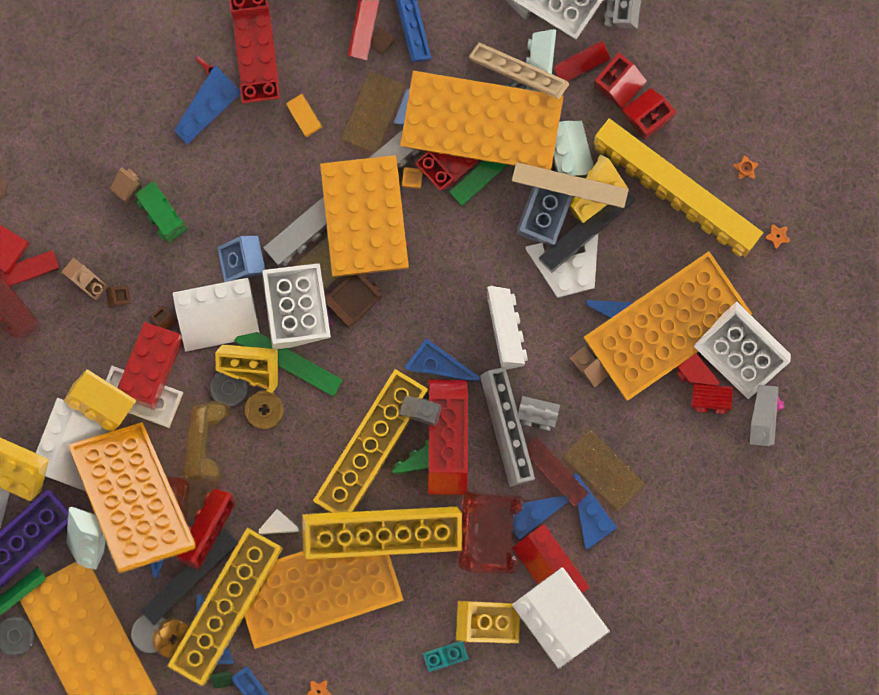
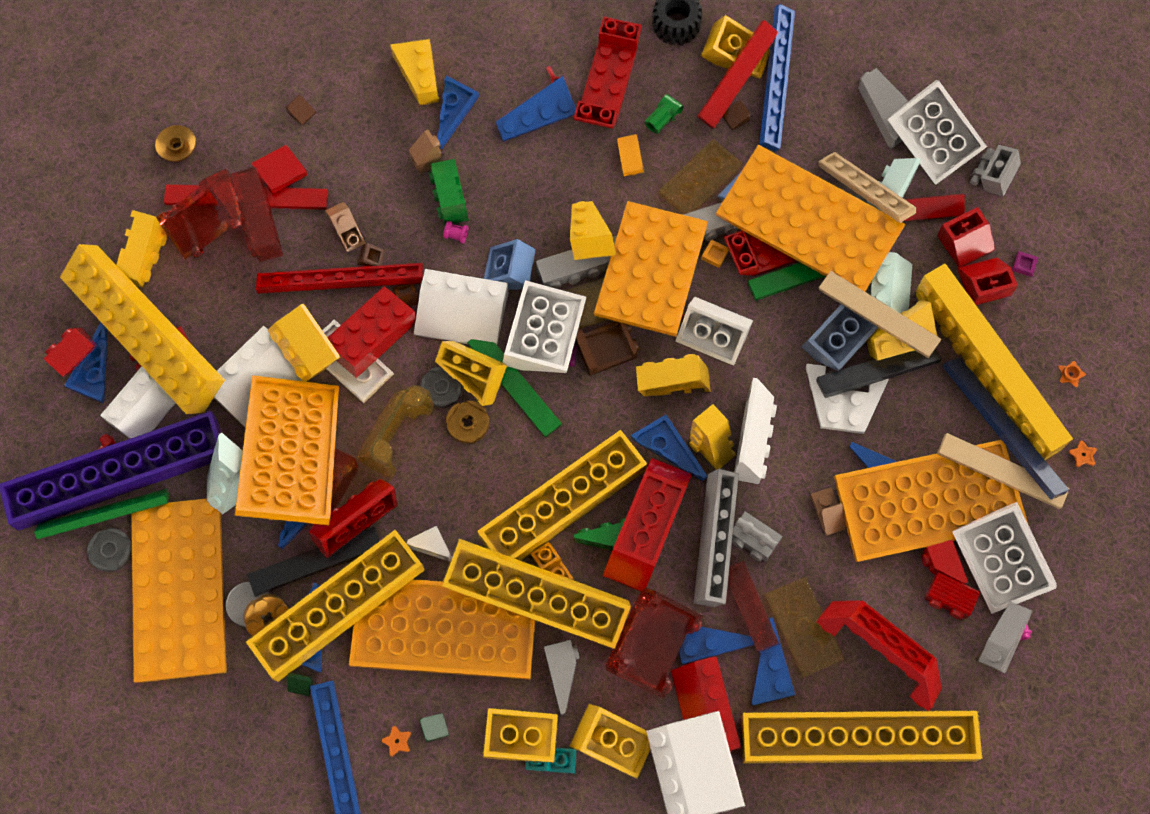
camera: 20 degrees right, 10 degrees down
flat silver slope [399,396,442,427] -> none
none -> red tile [256,263,423,294]
none -> yellow wedge [390,39,439,105]
none -> slope [419,713,449,743]
none -> blue wing [437,75,479,150]
none -> dark pink bush [443,221,469,244]
none -> yellow slope [483,708,558,762]
none -> light orange slope [530,542,574,580]
none -> light grey slope [544,640,580,717]
none -> yellow wedge [570,201,616,260]
none -> yellow wedge [636,354,711,396]
none -> green piece [645,94,684,134]
none -> white slope [676,297,753,366]
none -> yellow wedge [689,404,736,470]
none -> yellow brick [741,711,982,763]
none -> red slope [816,600,942,712]
none -> tan tile [937,433,1070,509]
none -> dark blue tile [942,358,1069,500]
none -> magenta tile [1012,251,1038,277]

